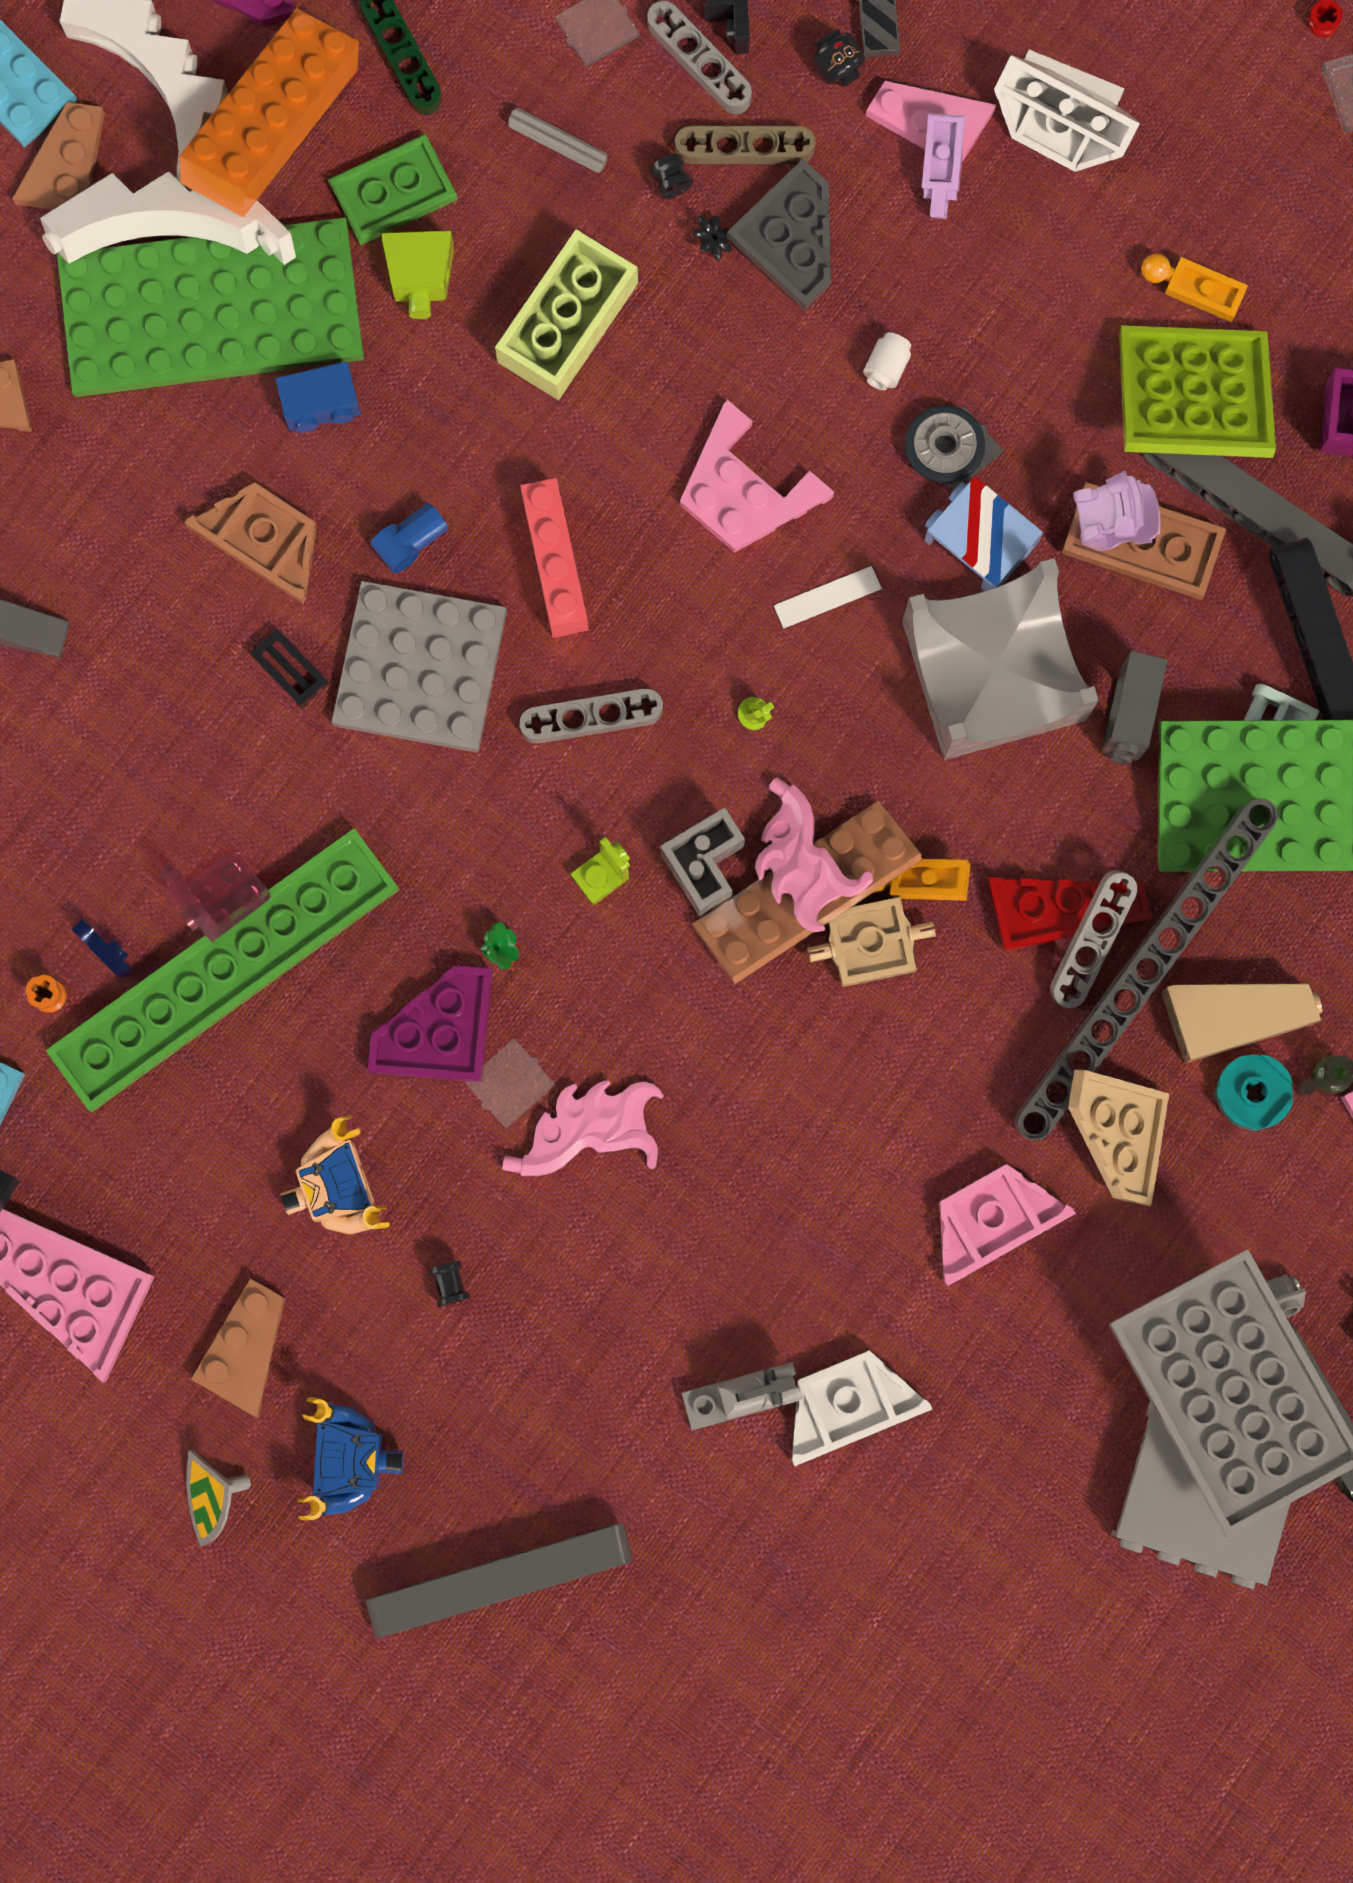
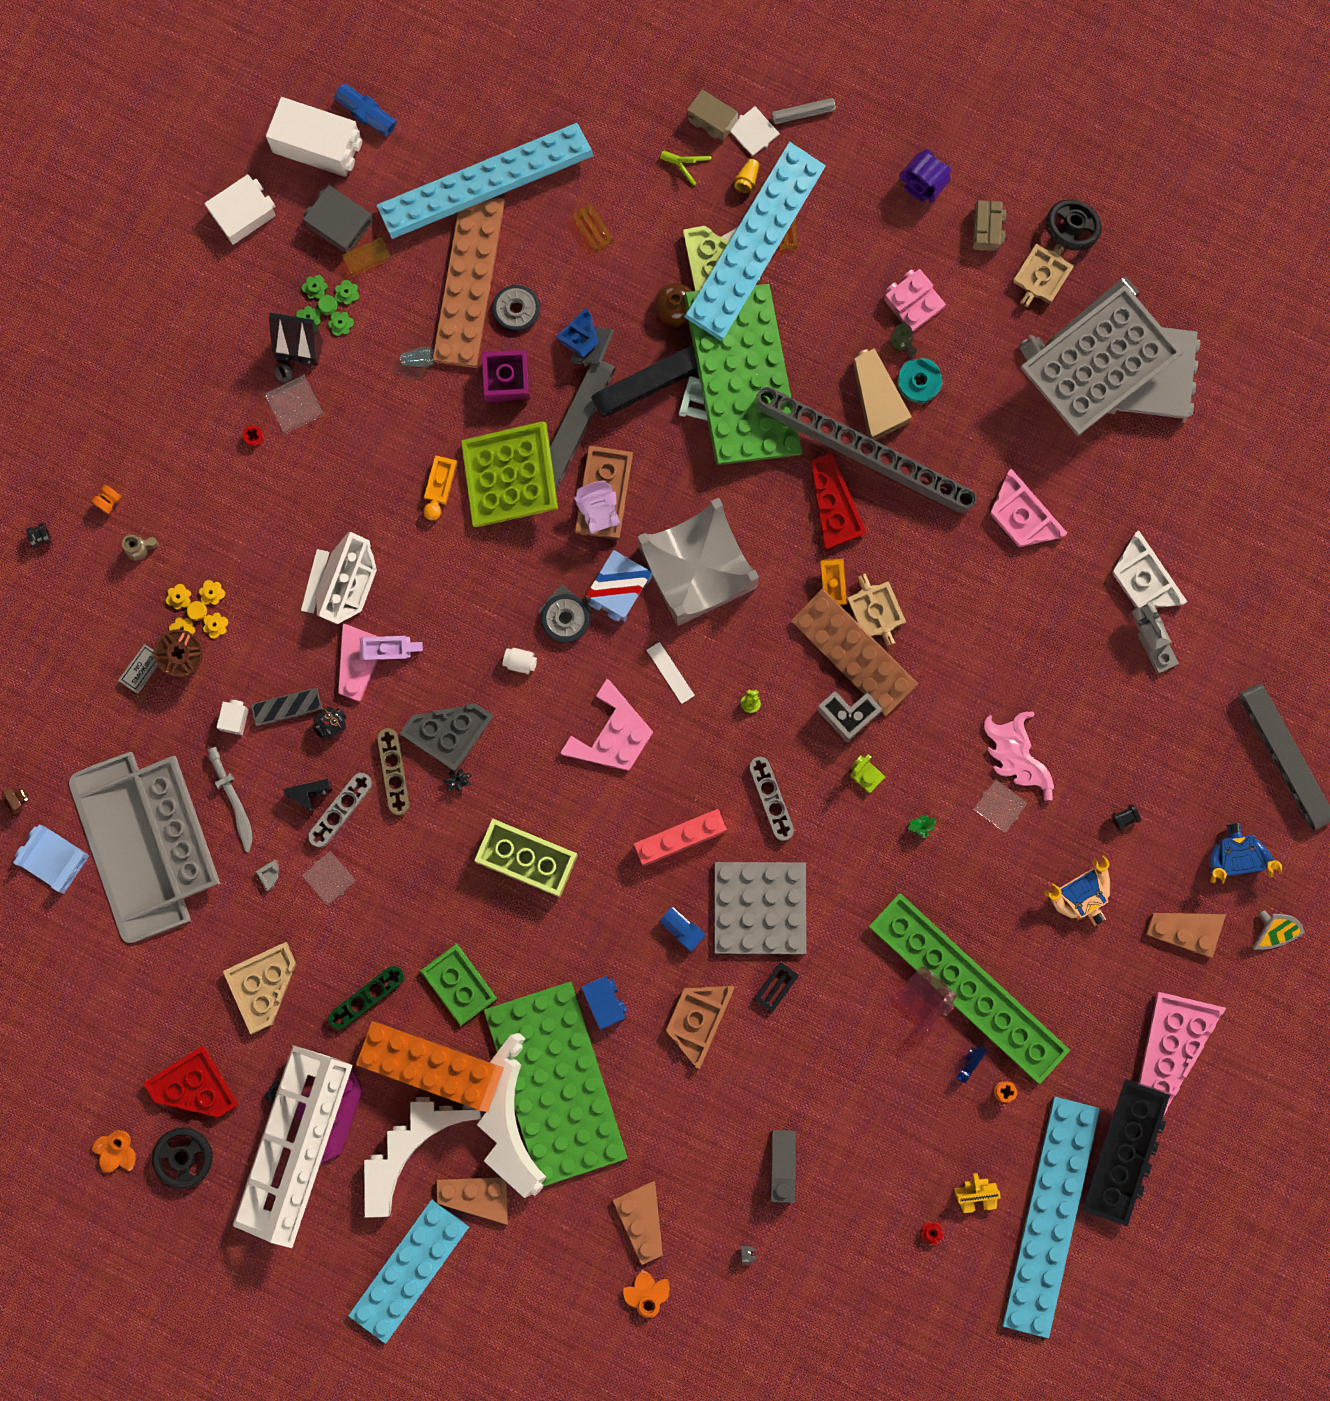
camera: 100 degrees left, 0 degrees up
magenta plate [367,965,493,1083] -> none
lime torso [382,231,454,319] -> none
light grey axle [508,108,608,173] -> none
black wheel [649,154,693,199] -> none
bright pink piece [755,777,873,932] -> none
light grey beam [1050,870,1137,1009] -> none
tan plate [1068,1070,1169,1206] -> none
dark grey window [1101,651,1168,765] -> none

